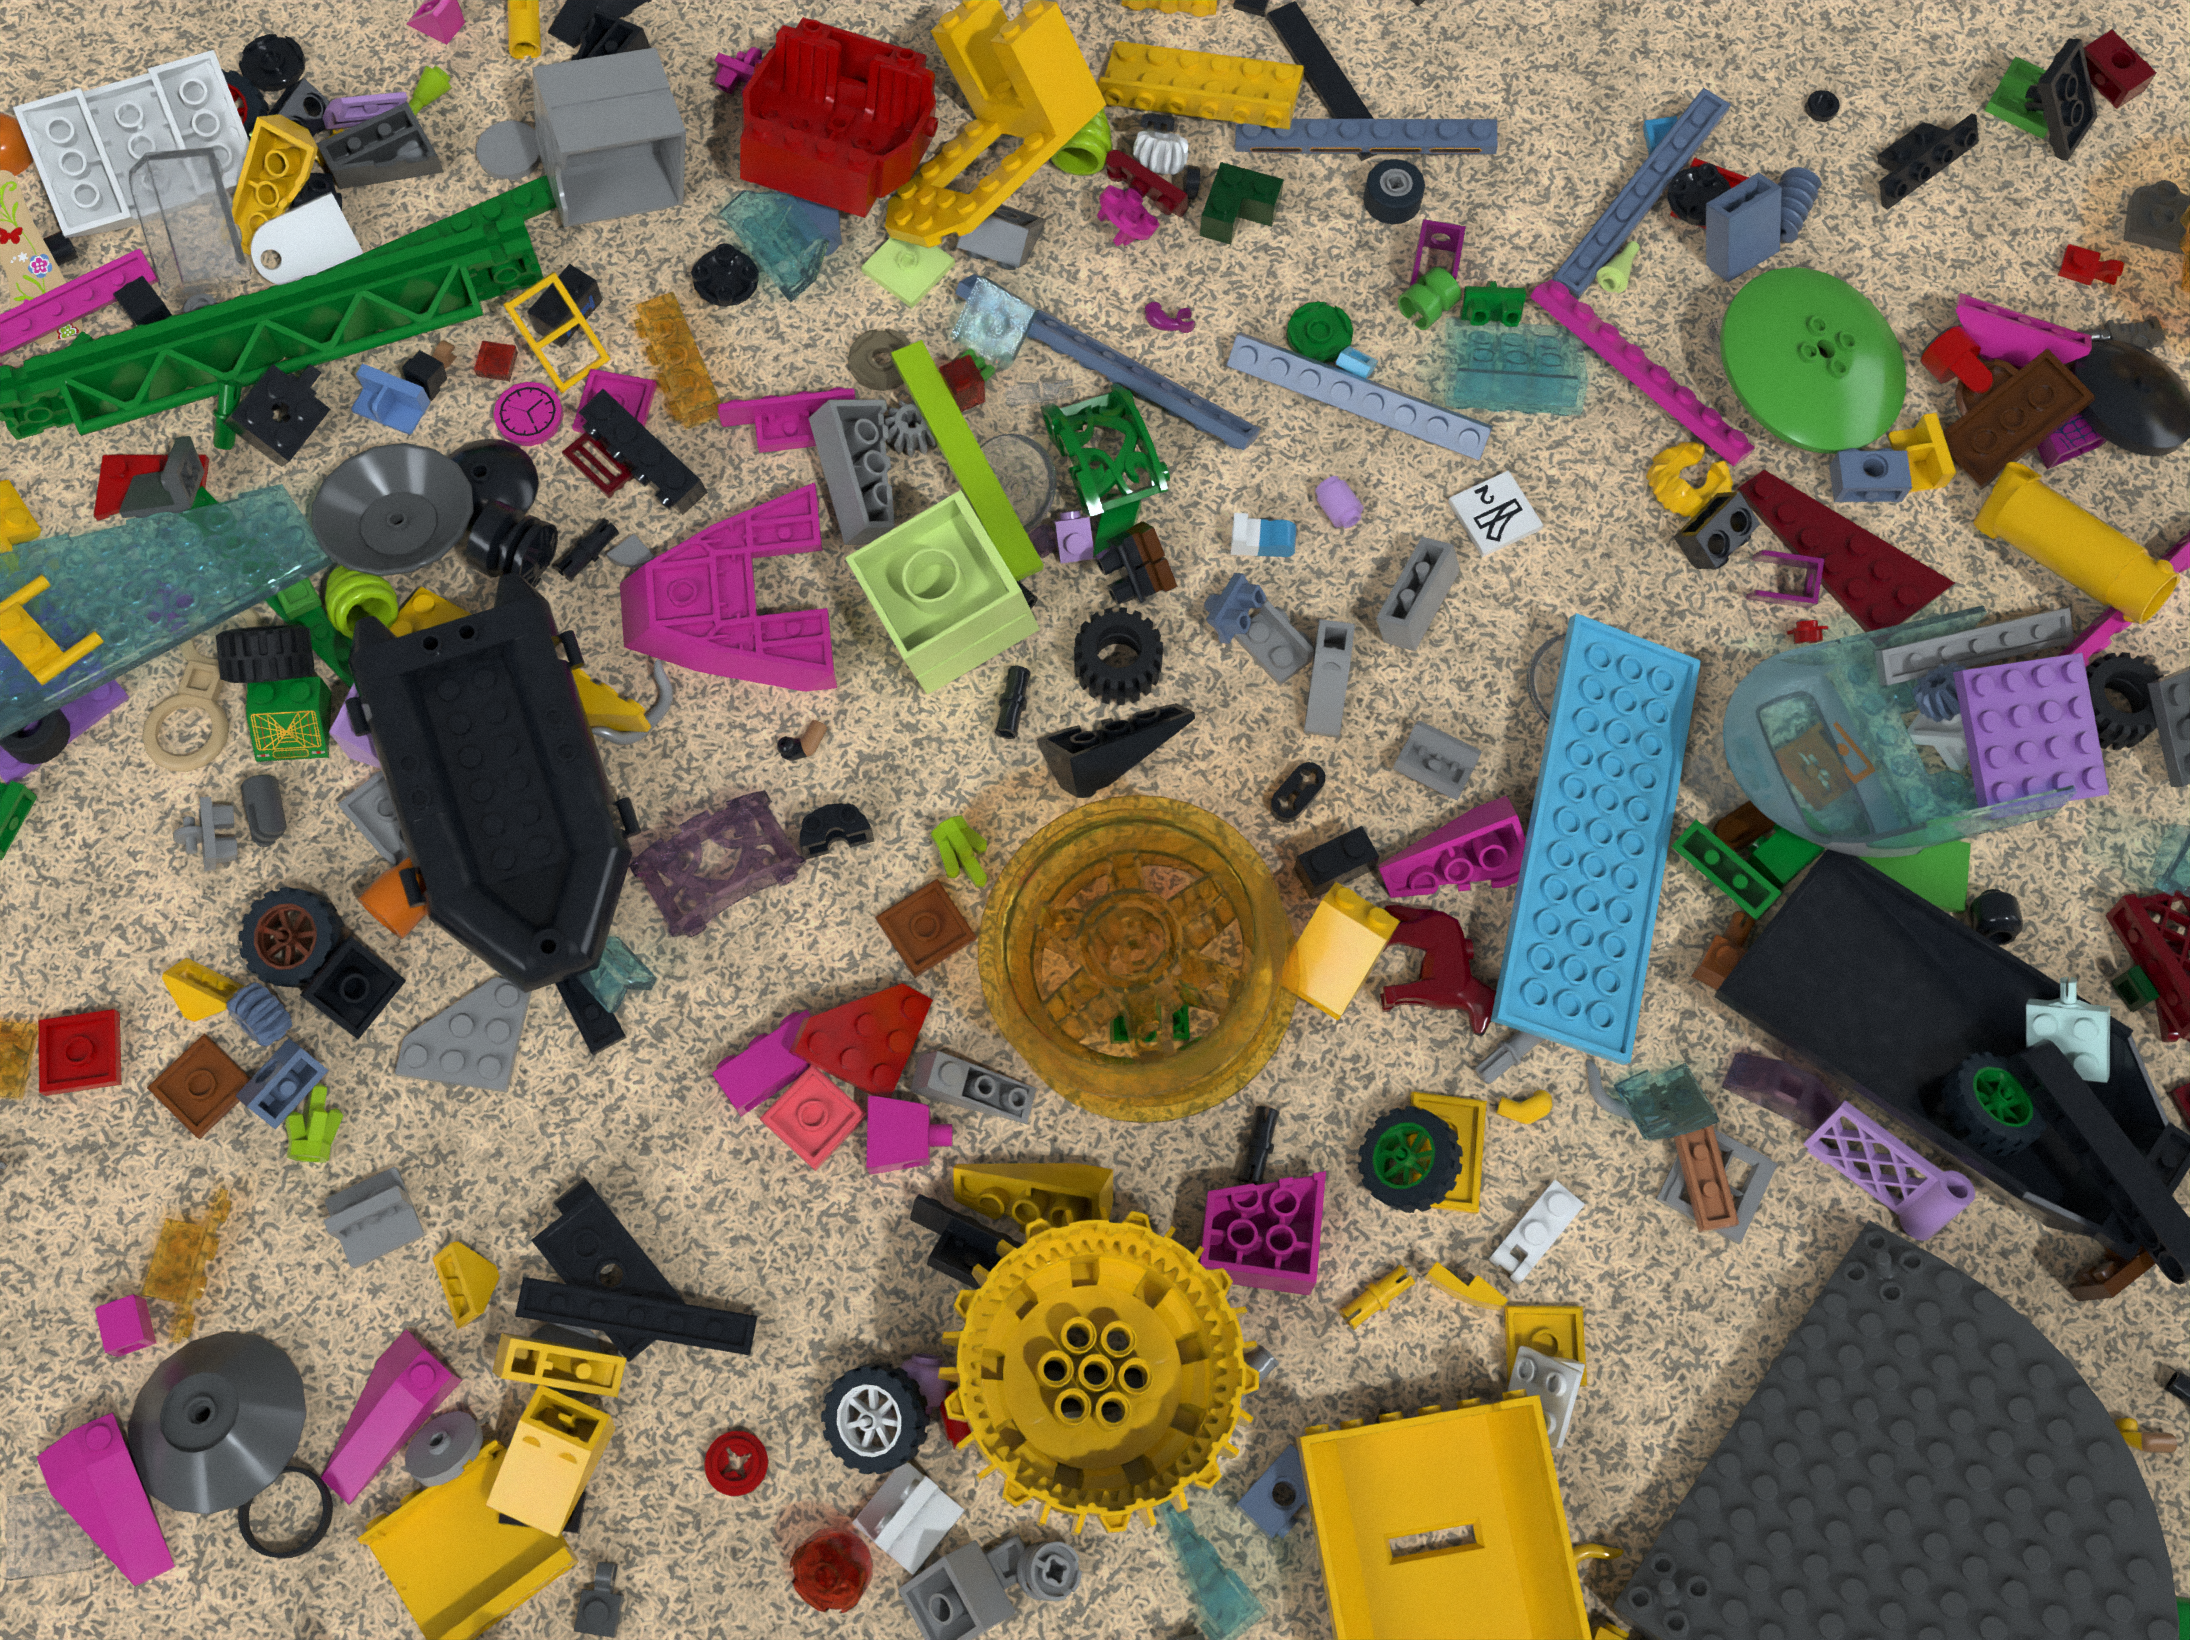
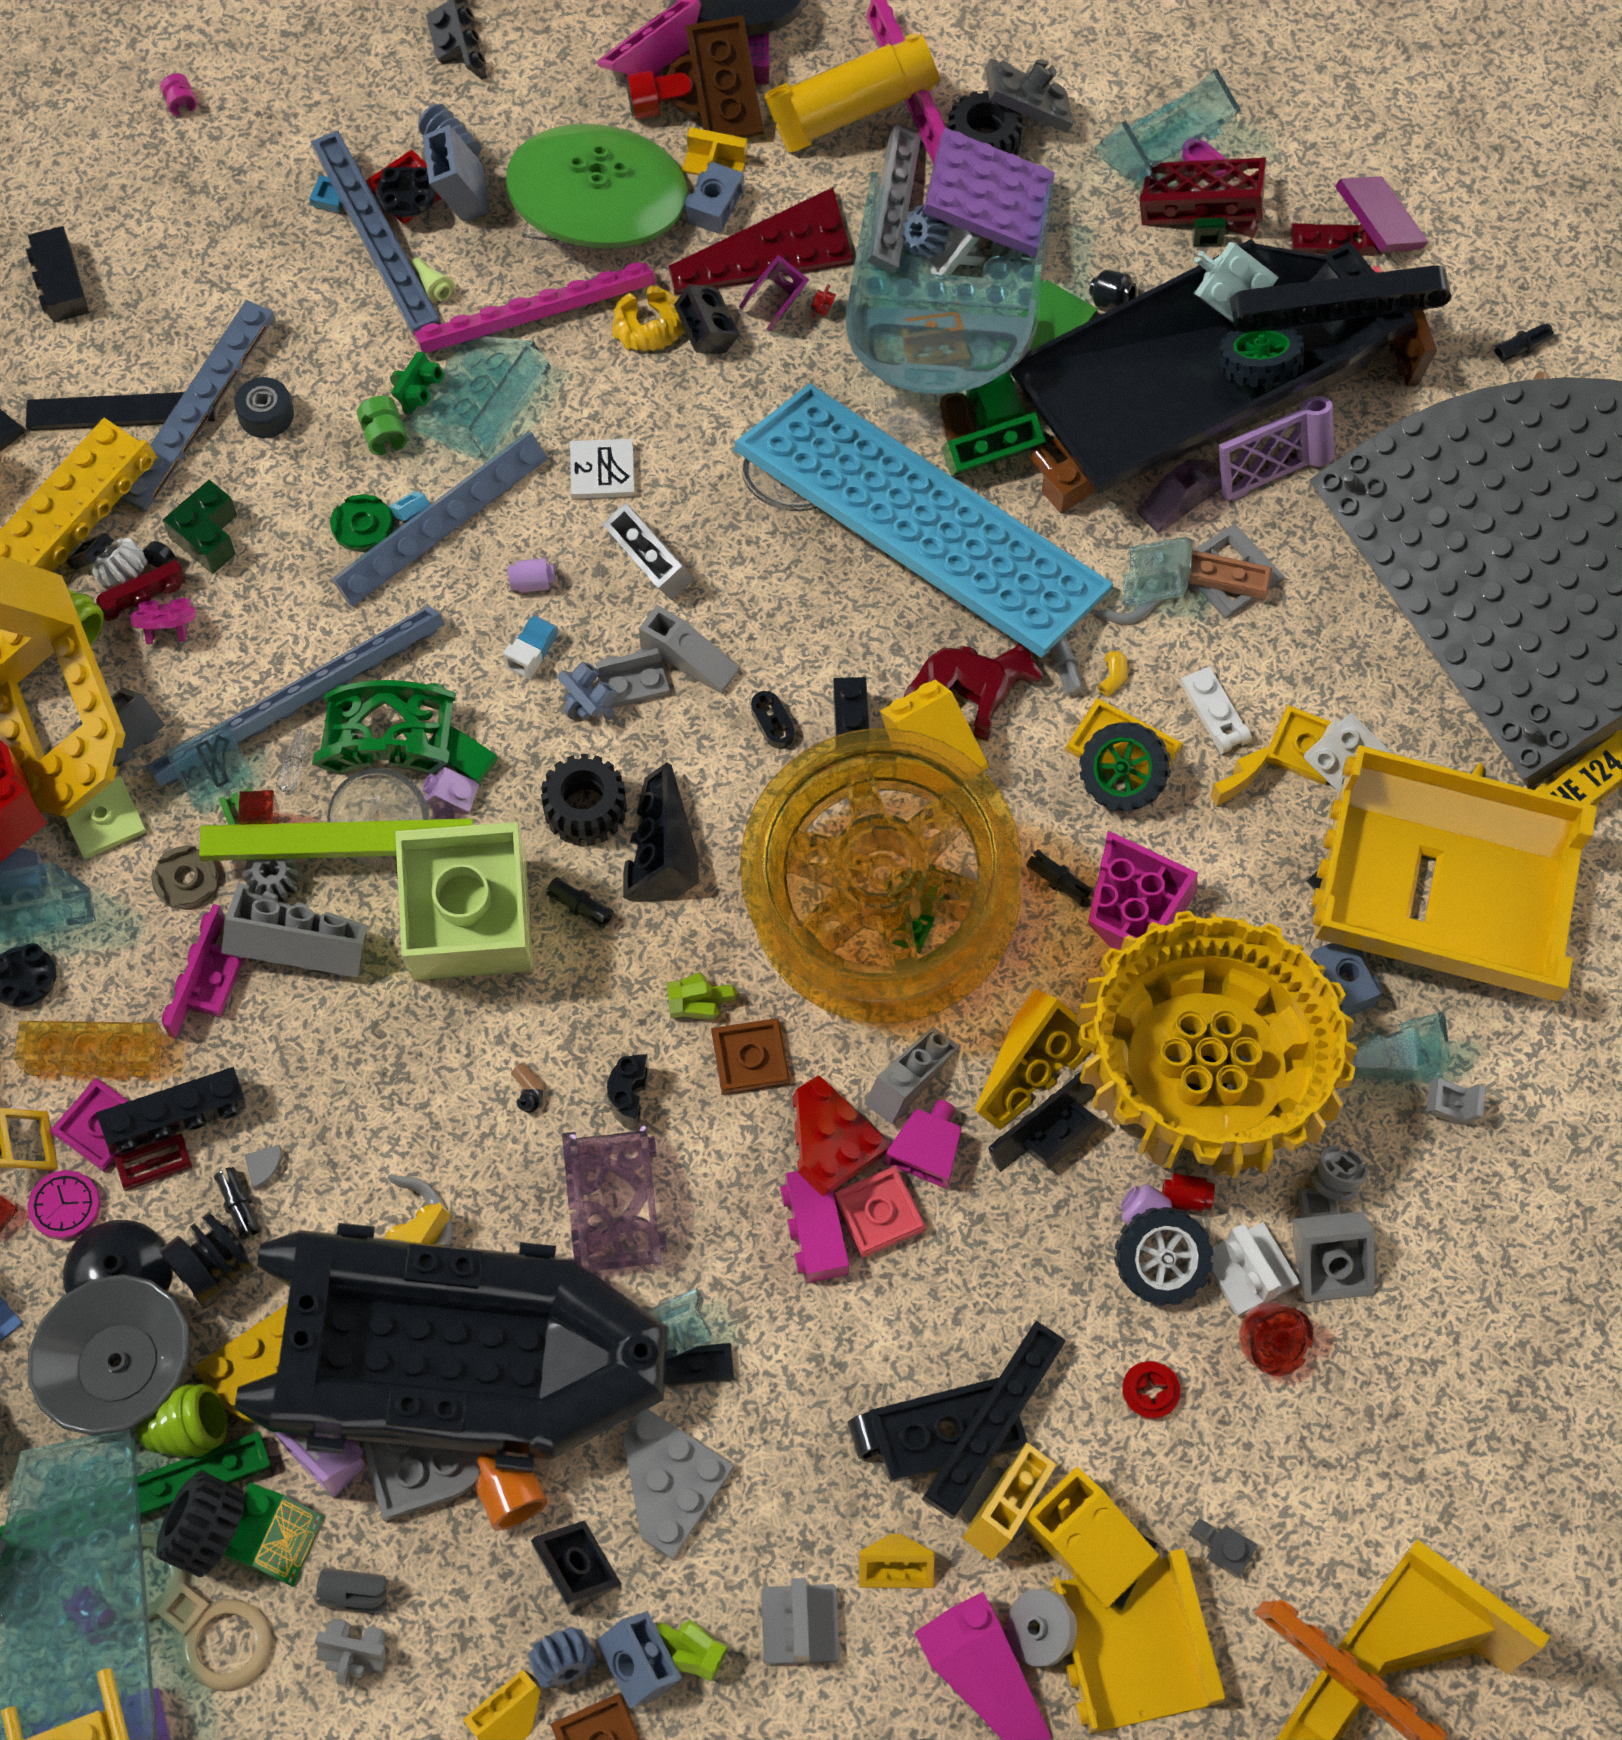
camera: 65 degrees left, 5 degrees down
black wheel [238,887,345,988] -> none
bright green tile [273,572,323,620] -> none
dark pink piece [620,482,837,692] -> none
black hips [1094,521,1178,604] -> none
magenta arm [1144,302,1195,333] -> none
yellow pin [1339,1264,1415,1330] -> none
dark pink wedge [1378,795,1526,898] -> none
light grey bracket [1392,721,1482,801] -> none
magenta piece [1409,219,1466,287] -> none
black tile [1805,90,1840,122] -> none

